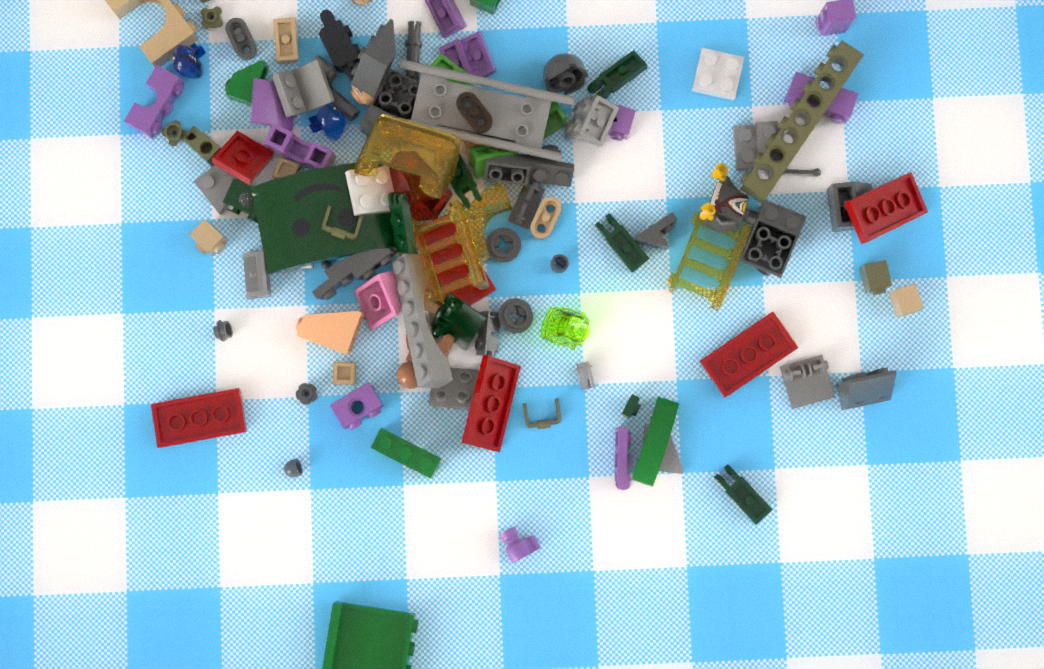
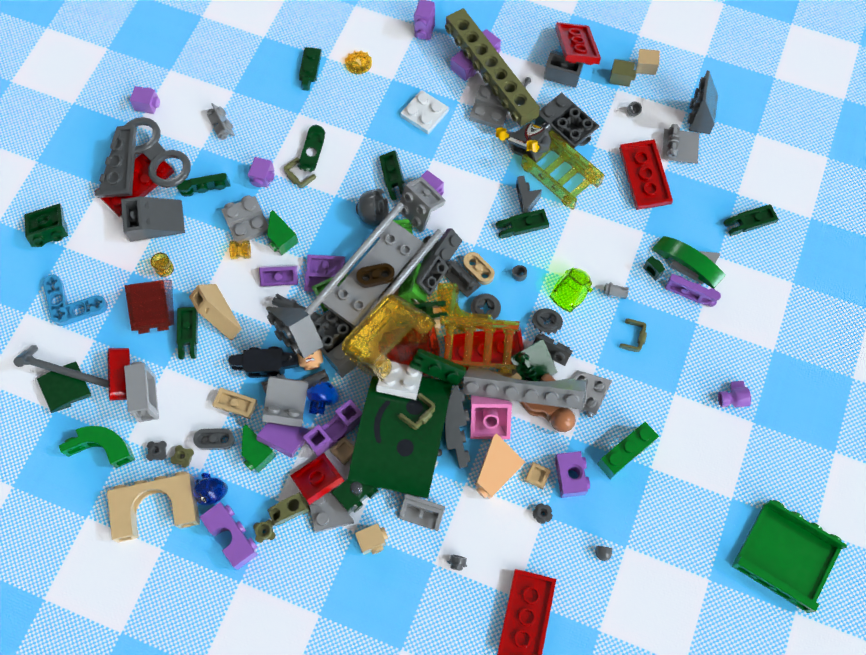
camera: 70 degrees left, 15 degrees down
red plate [461,355,521,452] -> none
none -> dark grey hinge [627,101,642,117]

